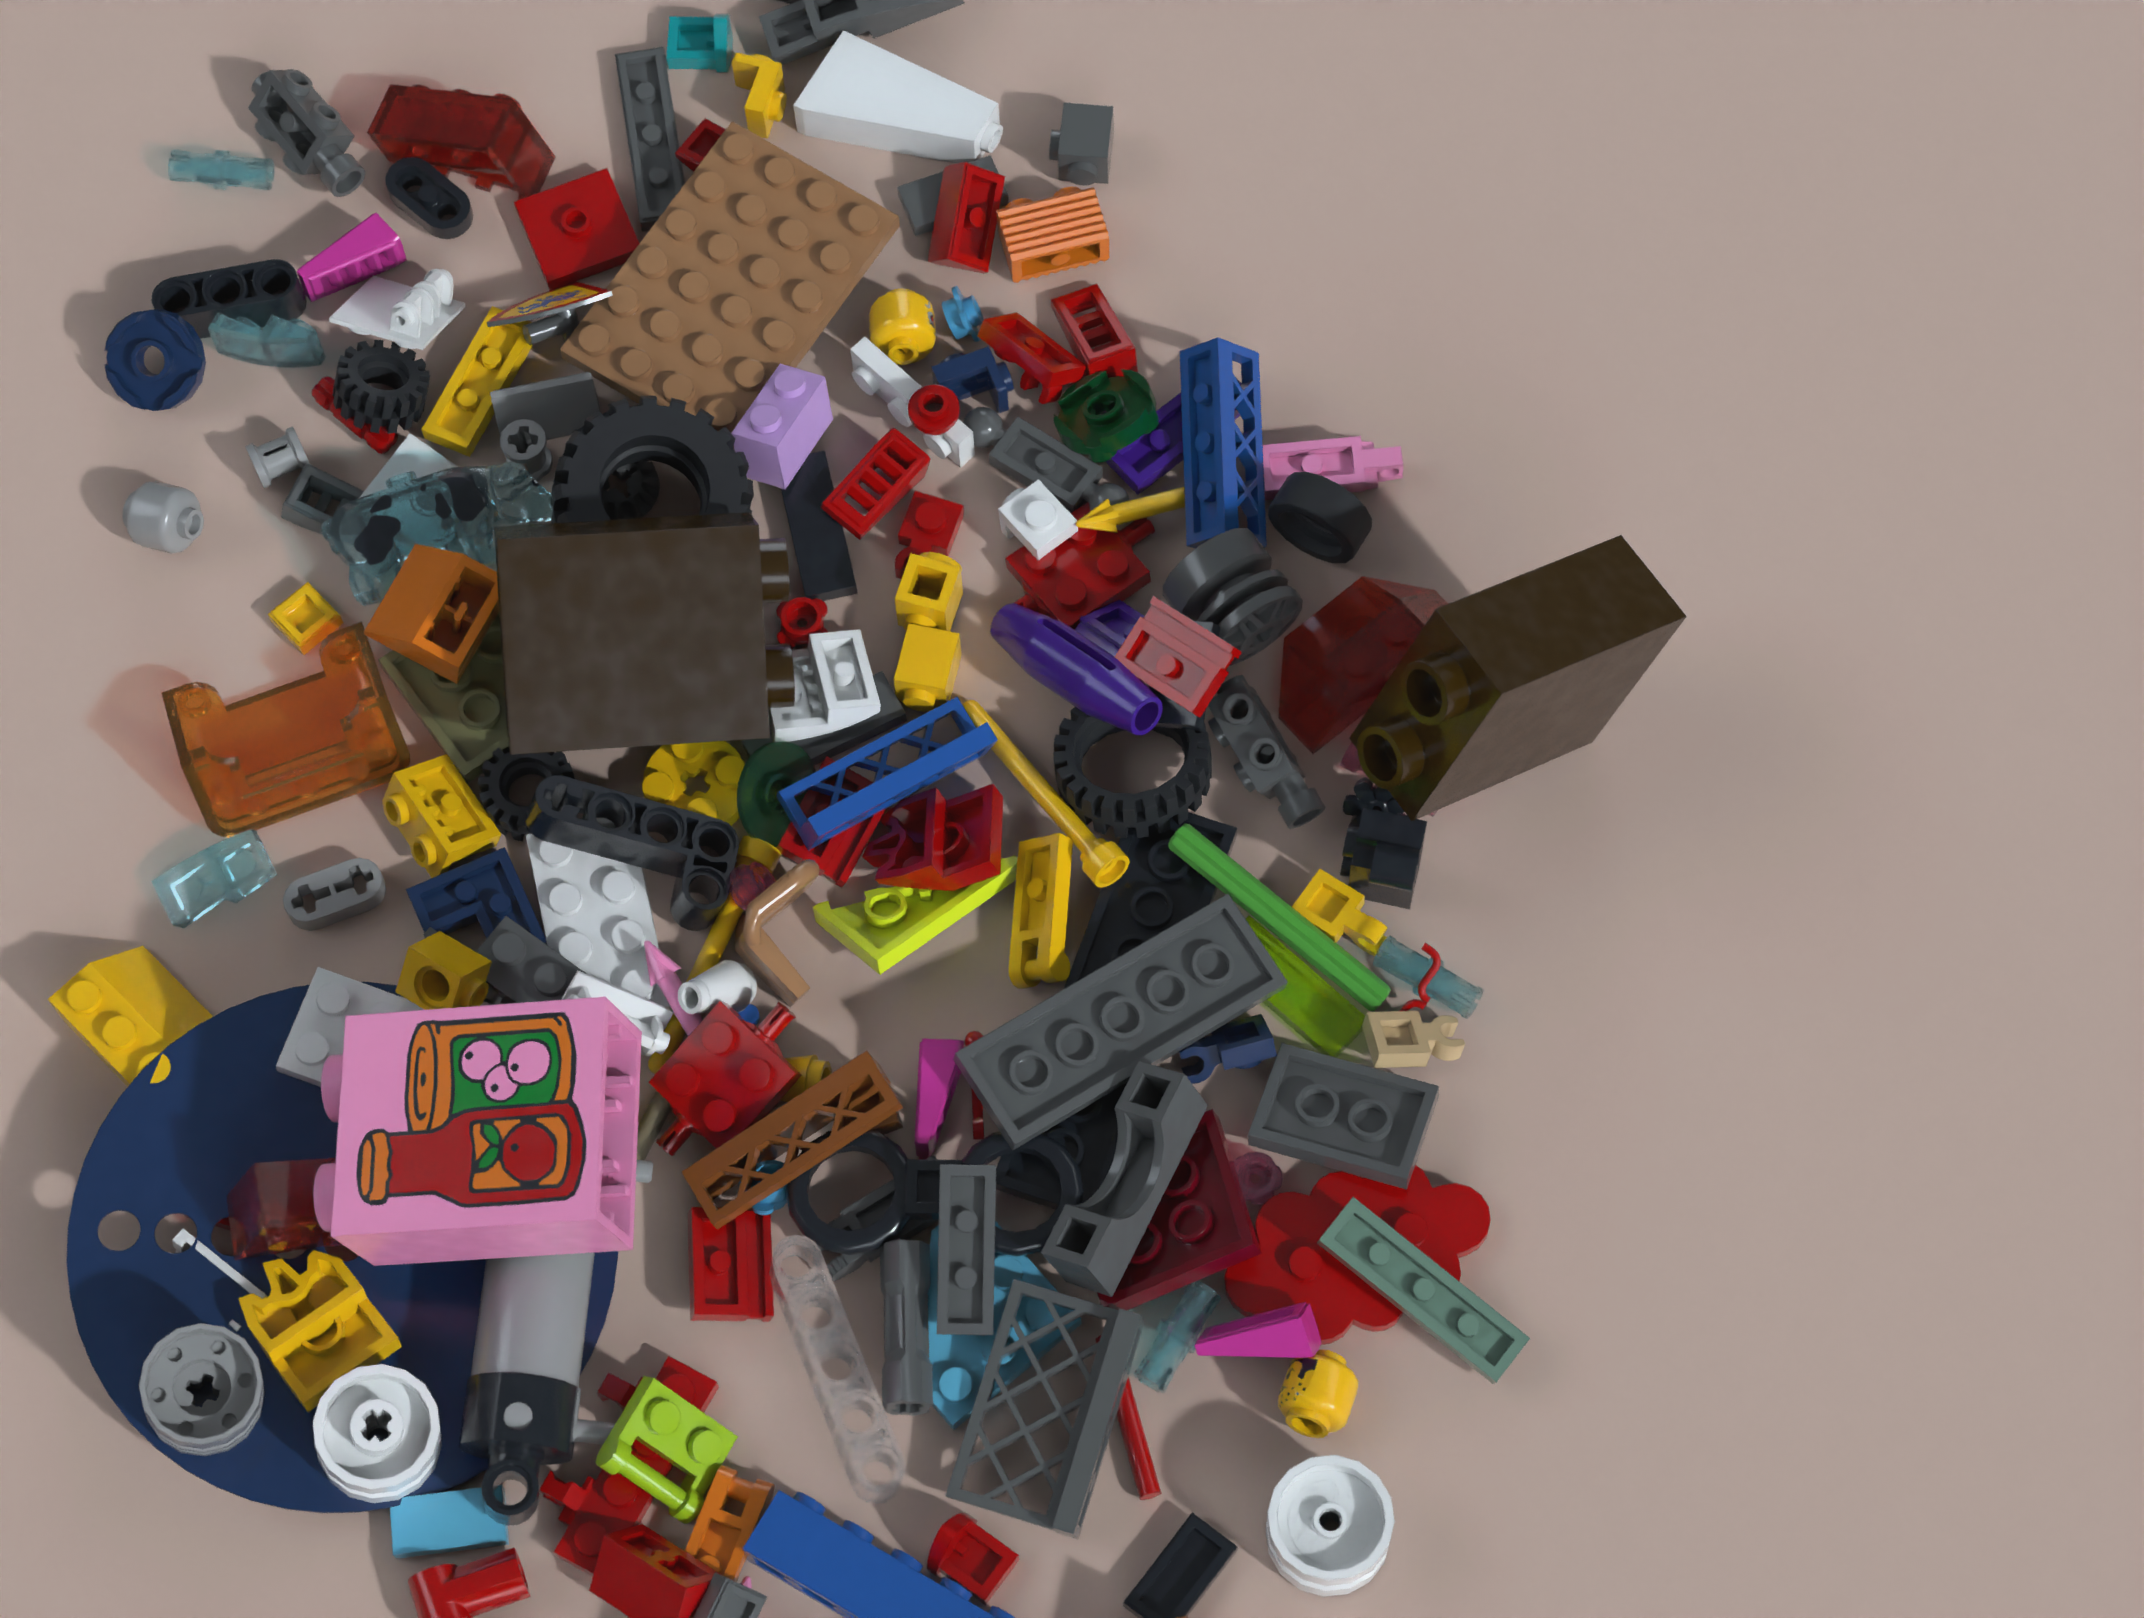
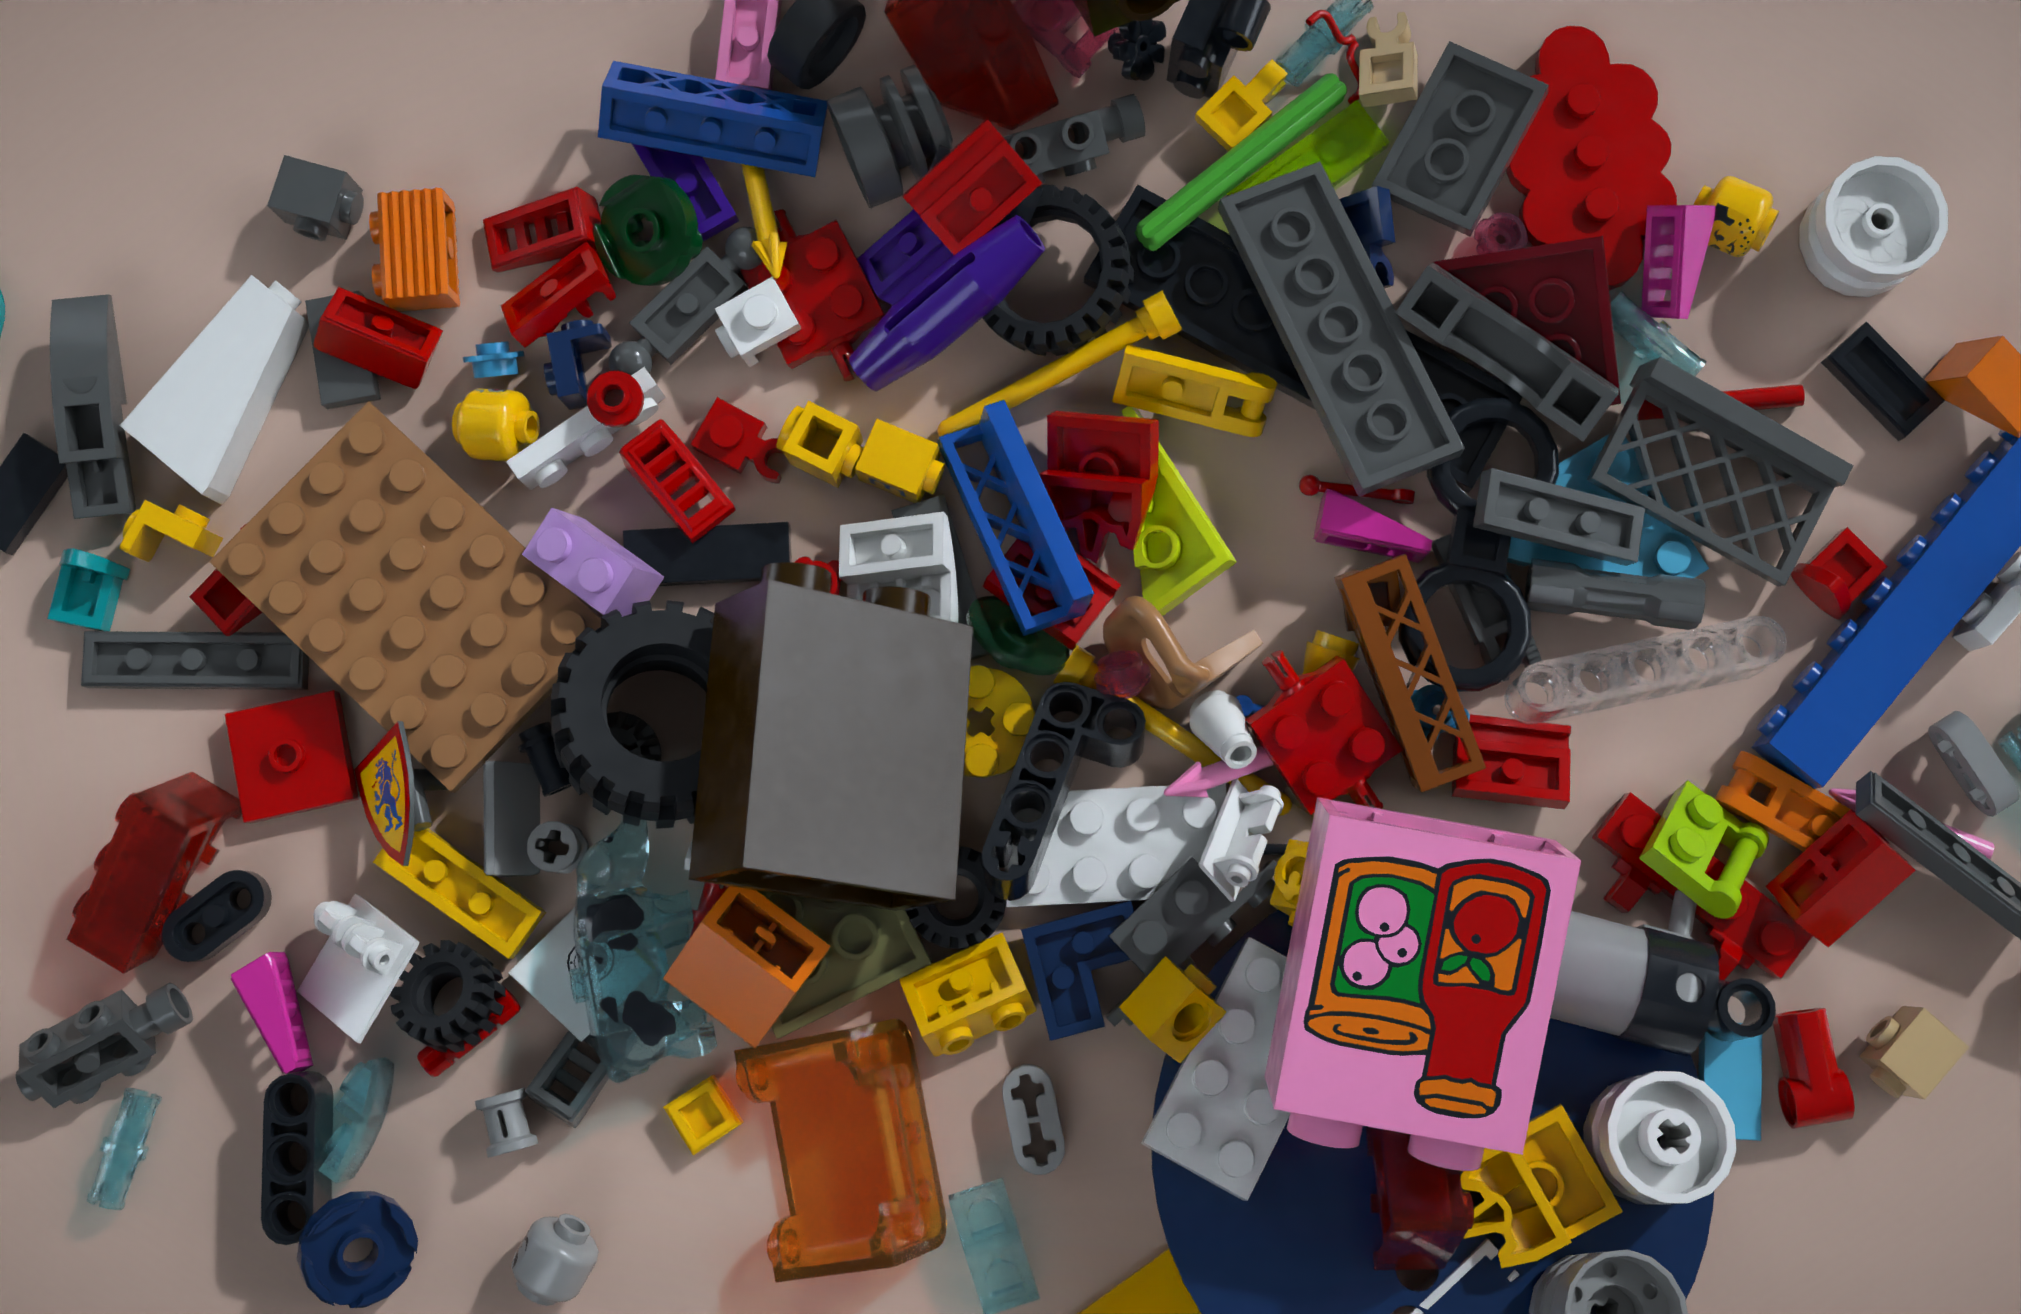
camera: 75 degrees left, 15 degrees up
sand green plate [1317,1197,1530,1384] -> none

